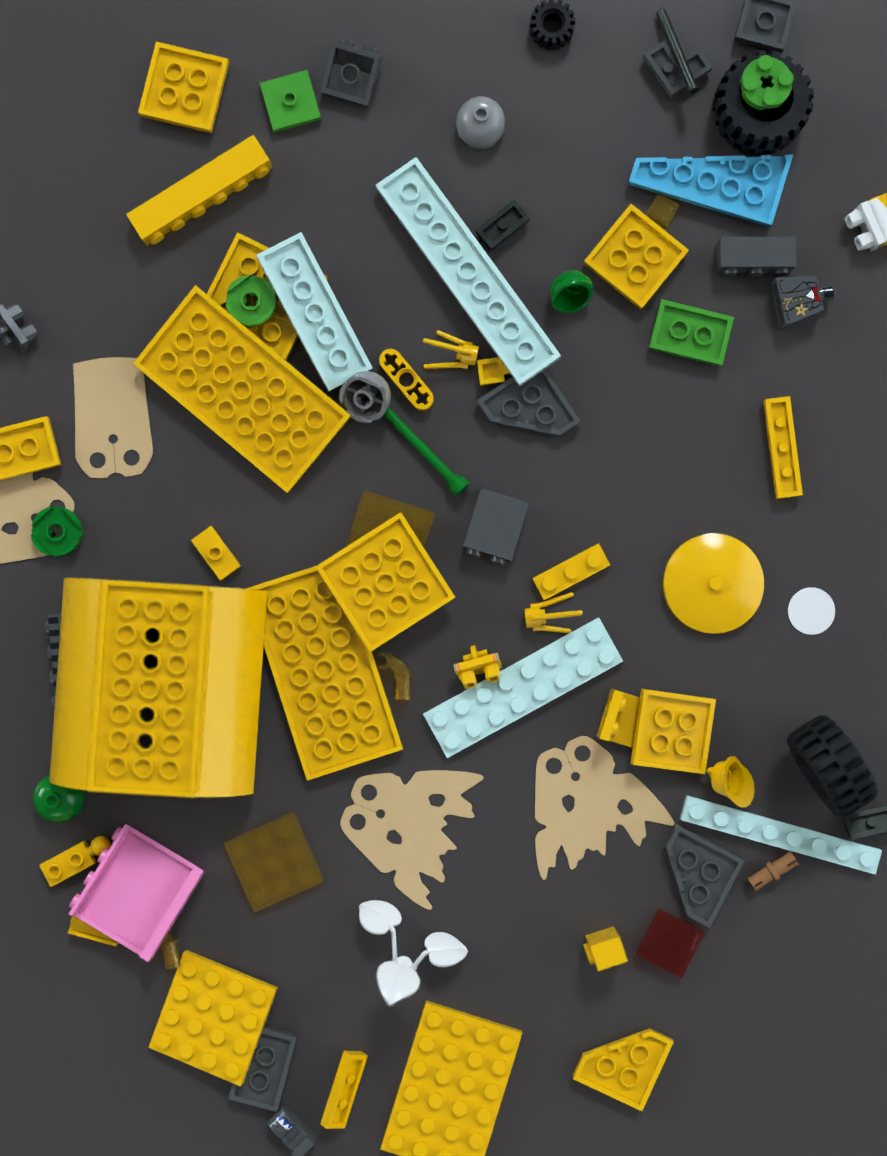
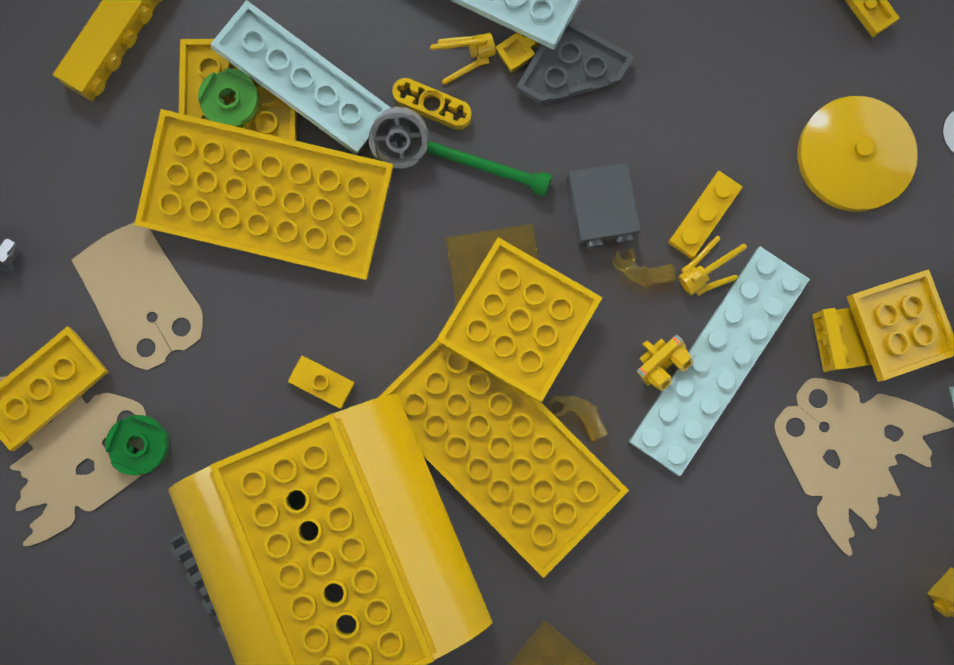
camera: 25 degrees left, 5 degrees down
tan piece [340,770,484,910] -> none
none -> clear yellow piece [613,248,676,289]

